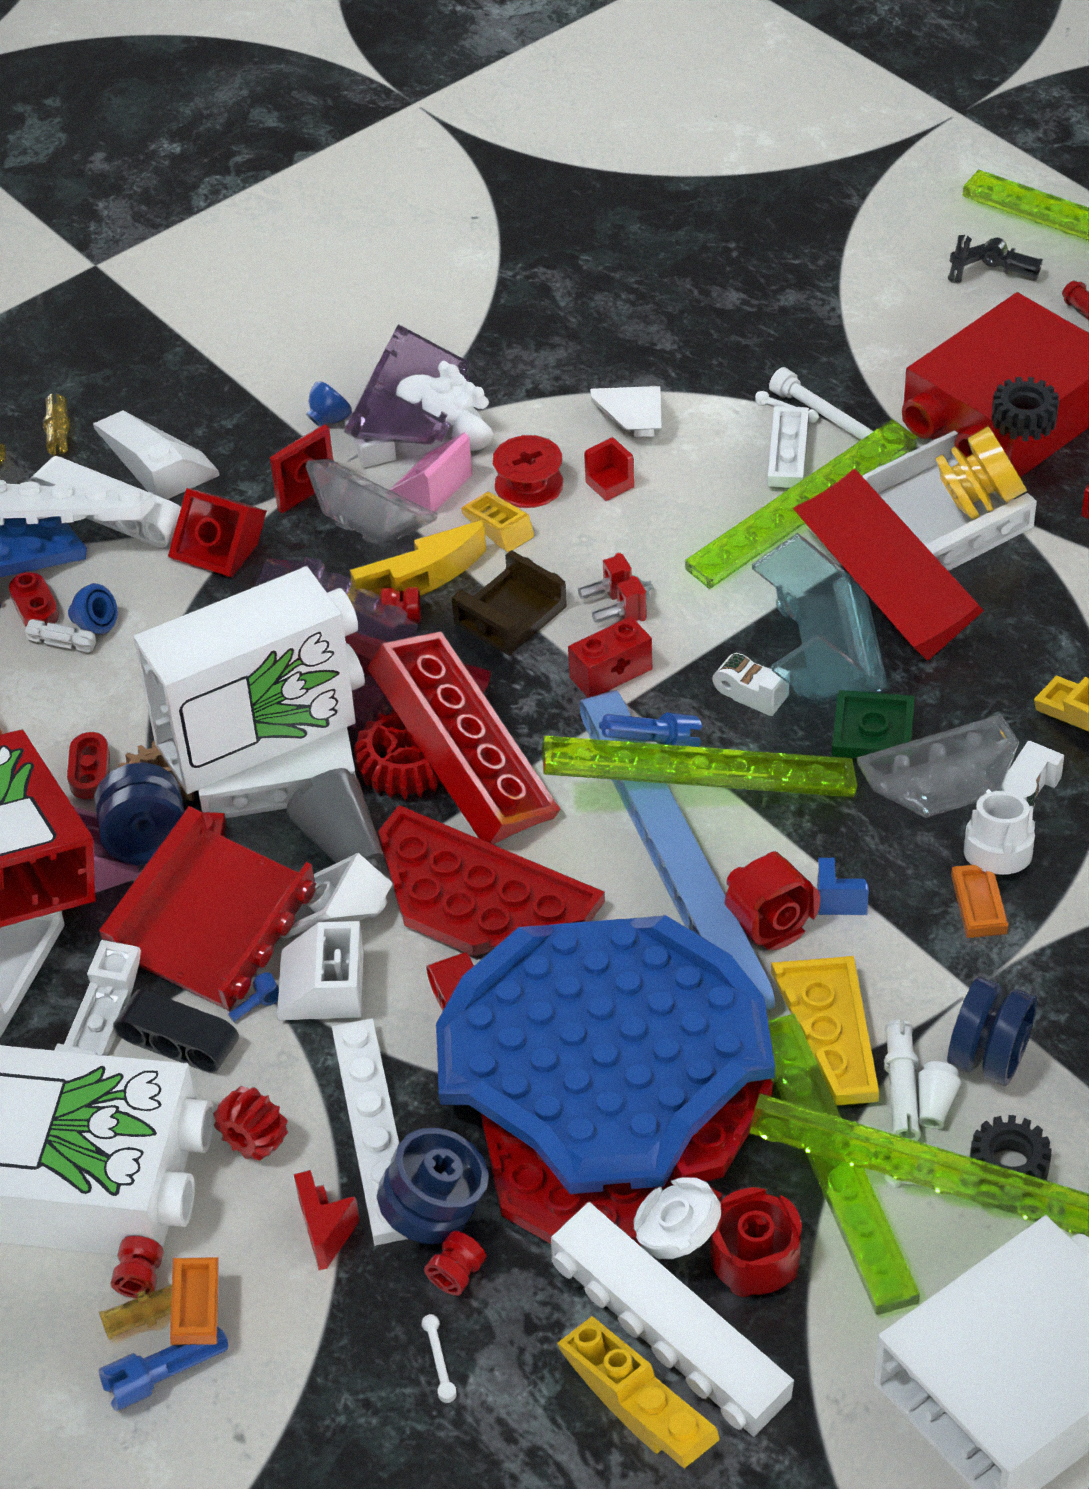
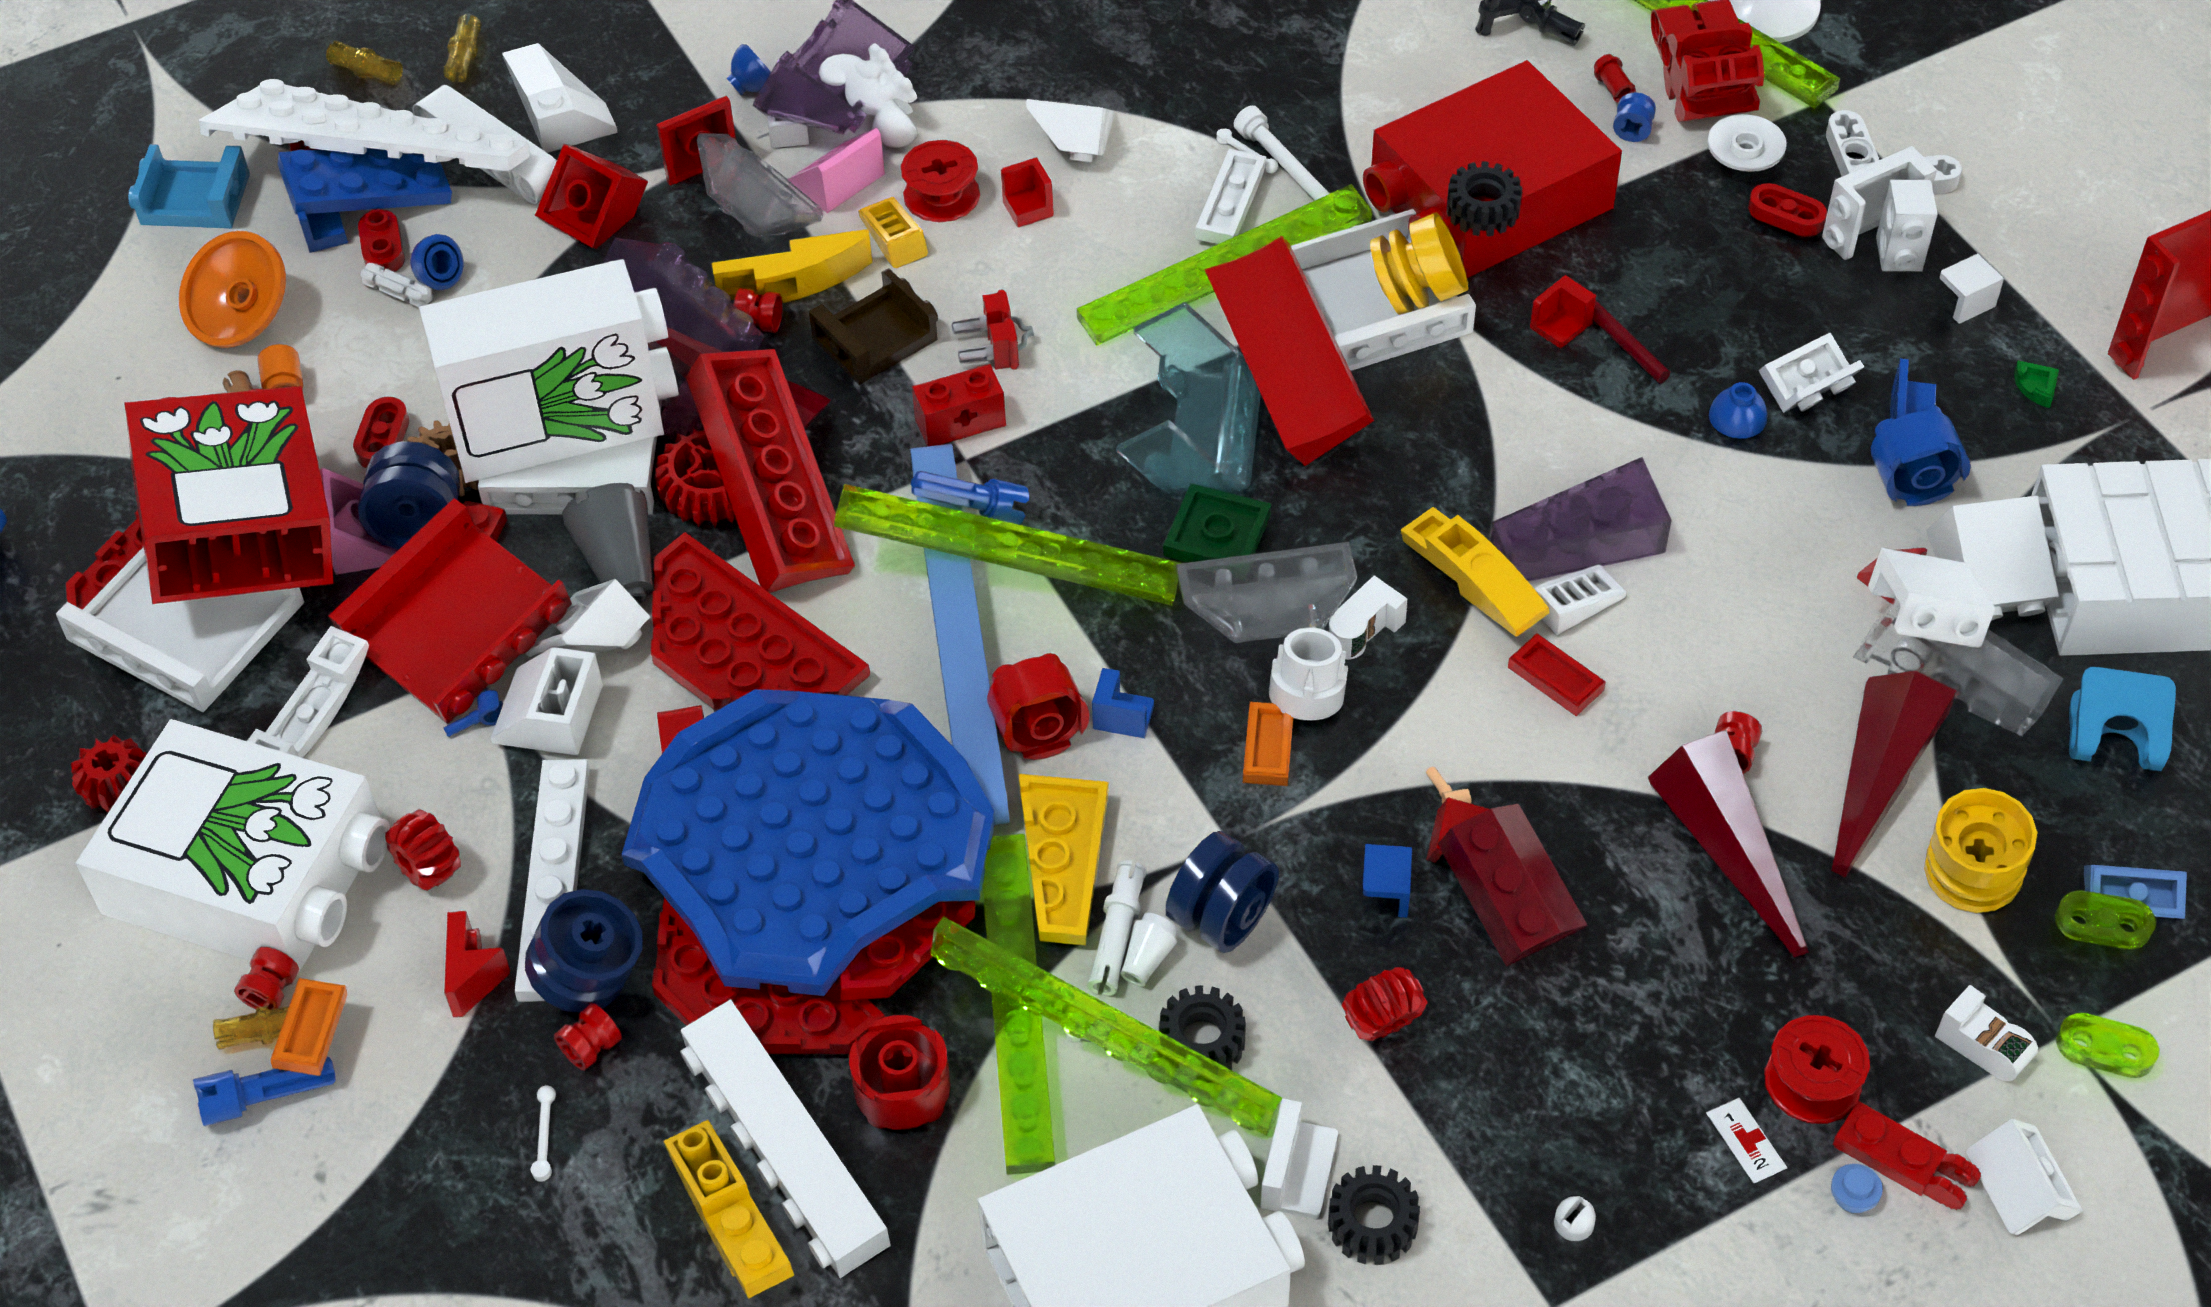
camera: 10 degrees right, 5 degrees up
black beam [113,989,239,1073] -> none
white tile [634,1178,721,1259] -> none
white leg [712,653,789,716] -> none

